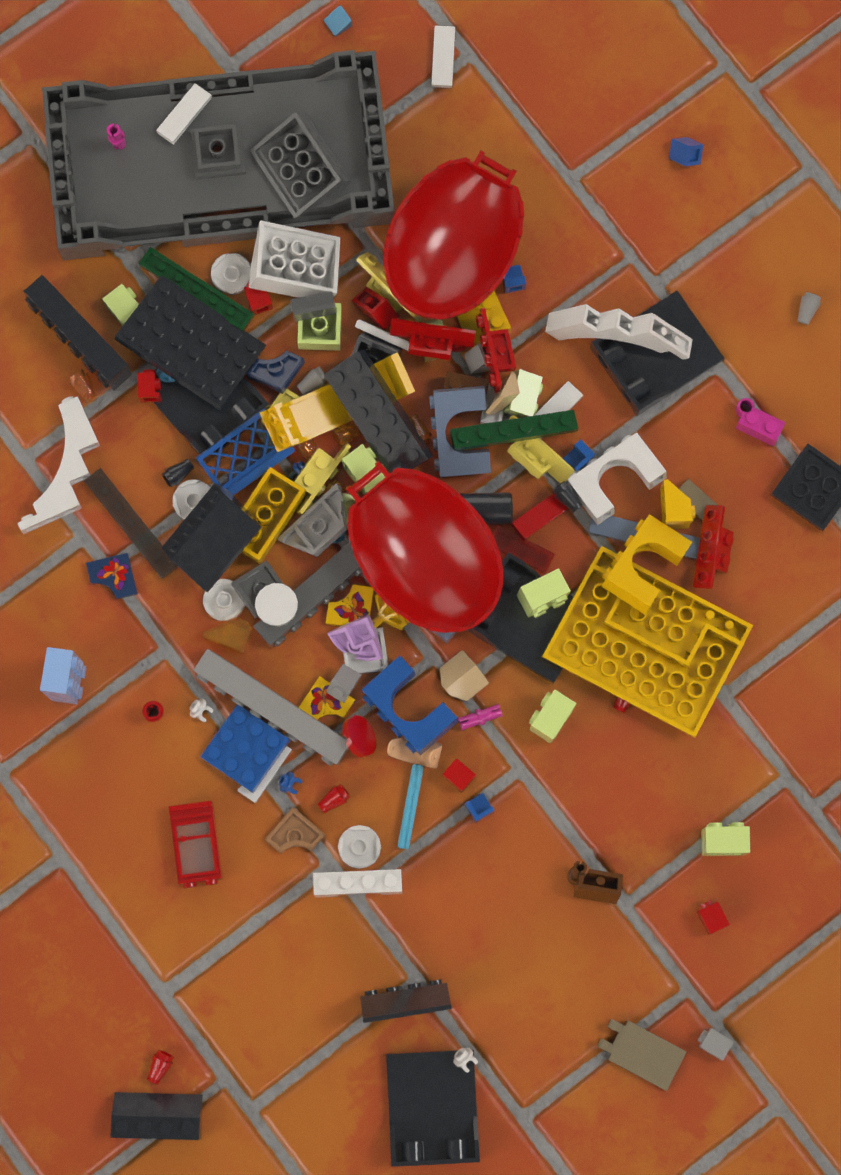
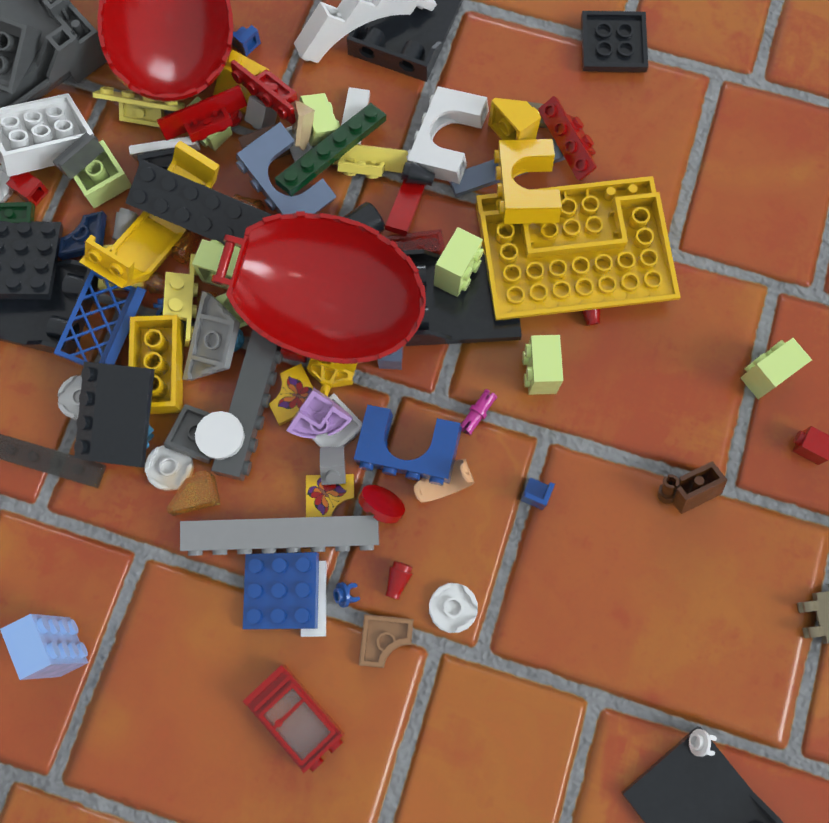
camera: 35 degrees left, 5 degrees down
dark blue tile [86,553,138,600] -> none
red cone [142,701,164,722] -> none
black cone [162,459,194,487] -> none
white plate [189,698,213,722] -> none
white arch [313,869,402,898] -> none
red slope [351,287,399,330] -> none
black slope [360,979,452,1023] -> none
medium azure axle [398,764,424,849] -> none
tan slope [440,650,489,702] -> none
red panel [442,759,476,793] -> none
blue panel [563,439,595,472] -> none
dark pink hinge [736,398,786,446] -> none

